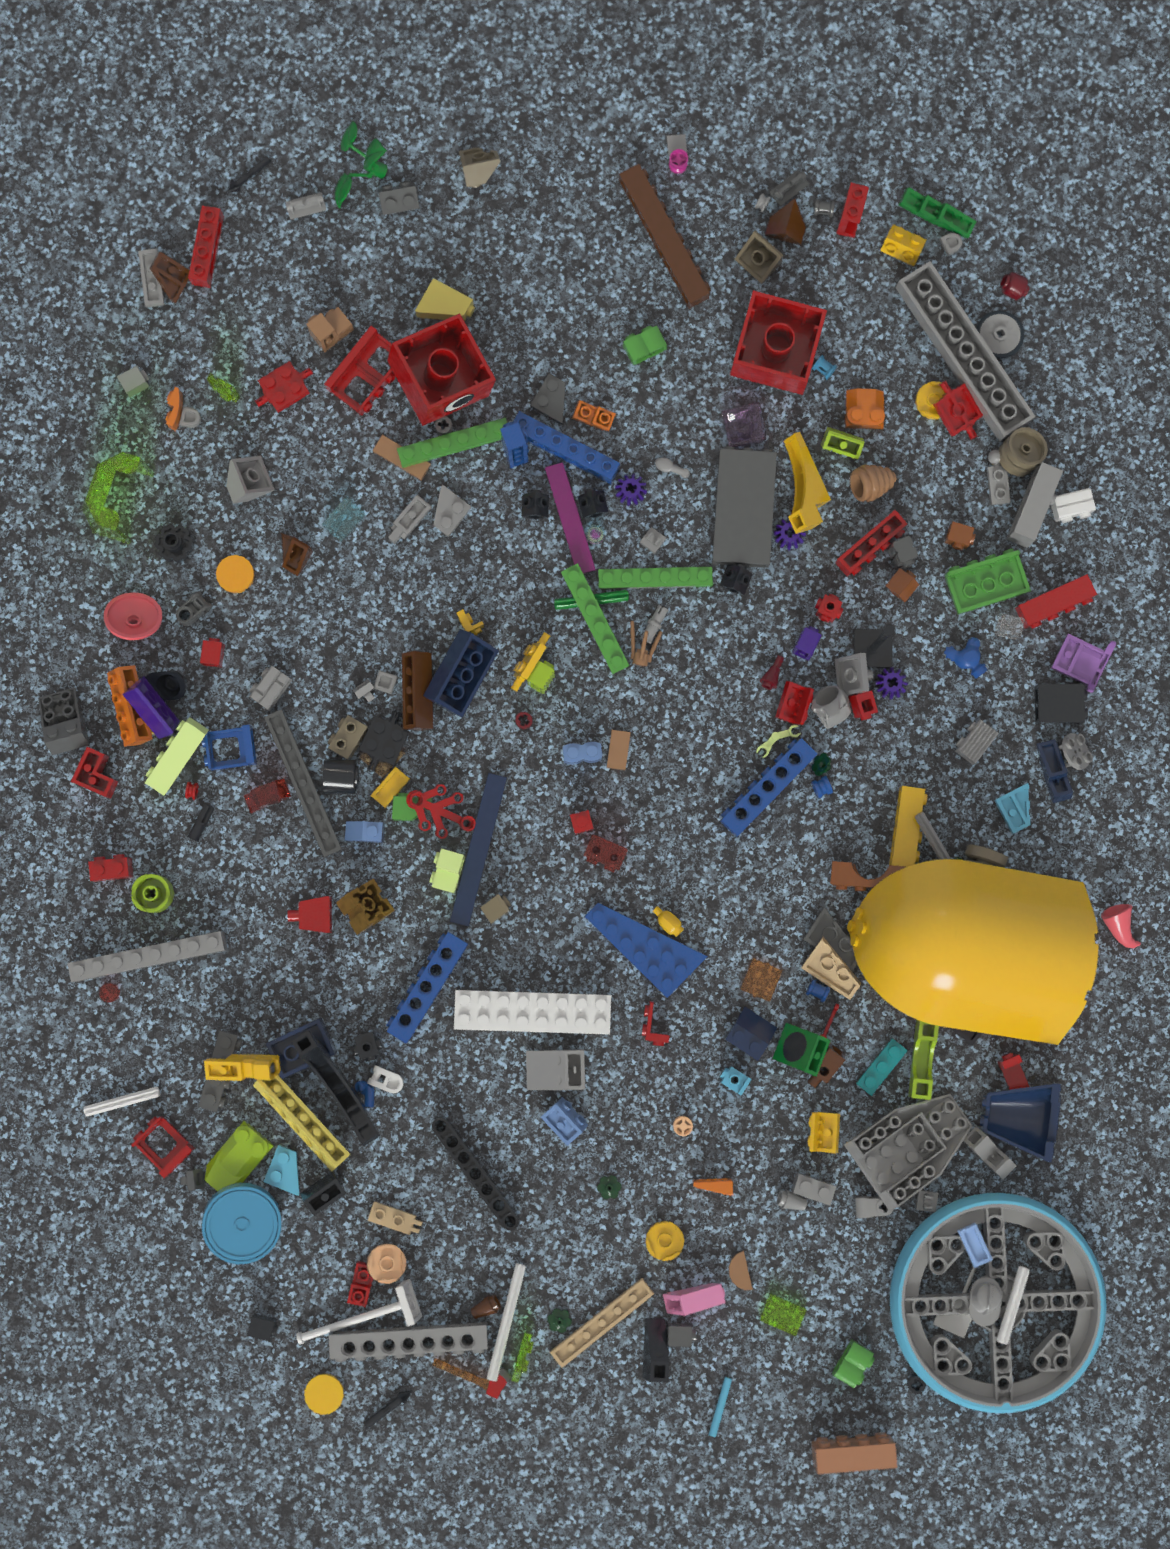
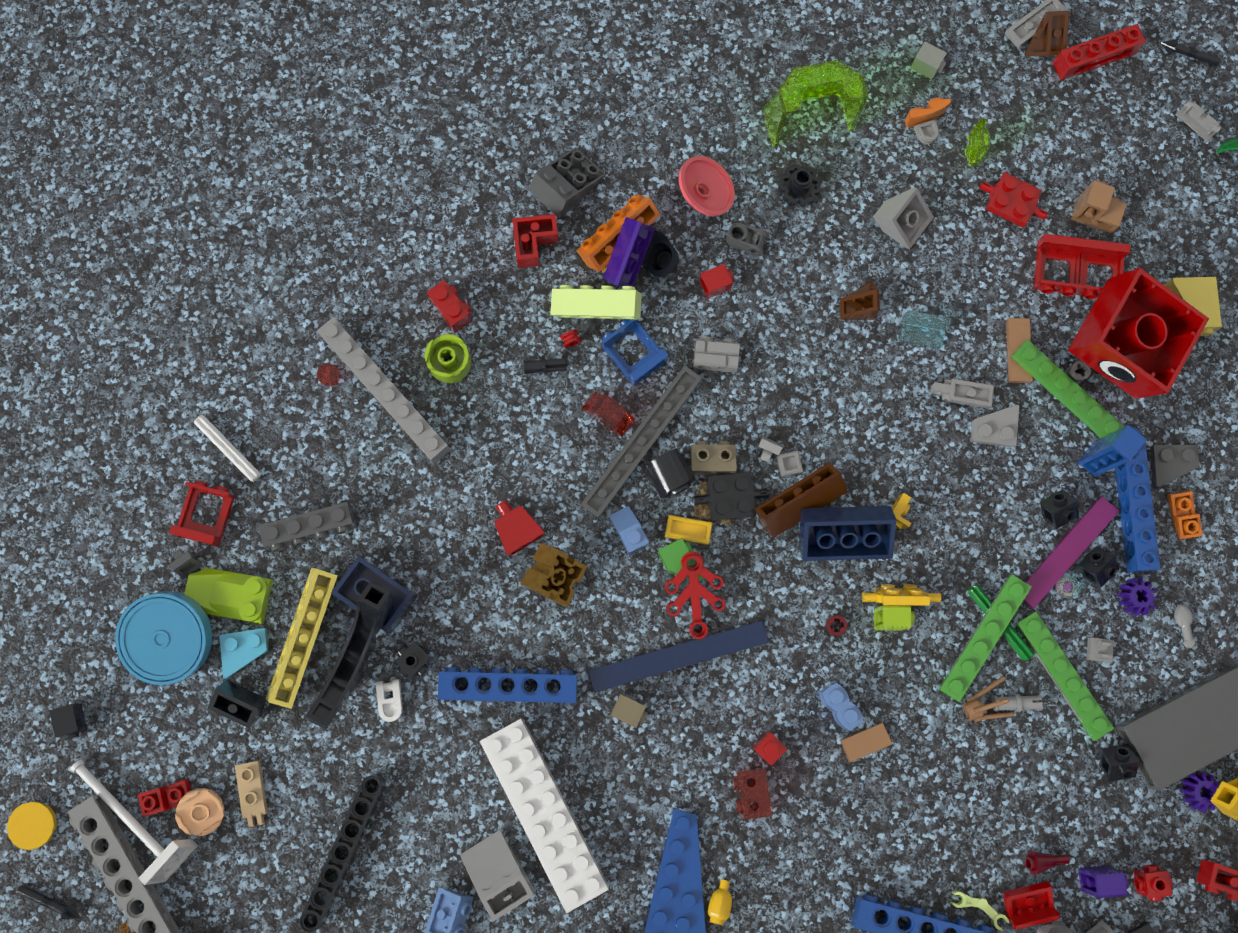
camera: 60 degrees right, 5 degrees down
yellow plate [204,1052,280,1081] -> none
light orange tile [216,555,255,594] -> none
blue arm [355,1080,375,1107] -> none
yellowish green brick [430,849,466,894] -> none

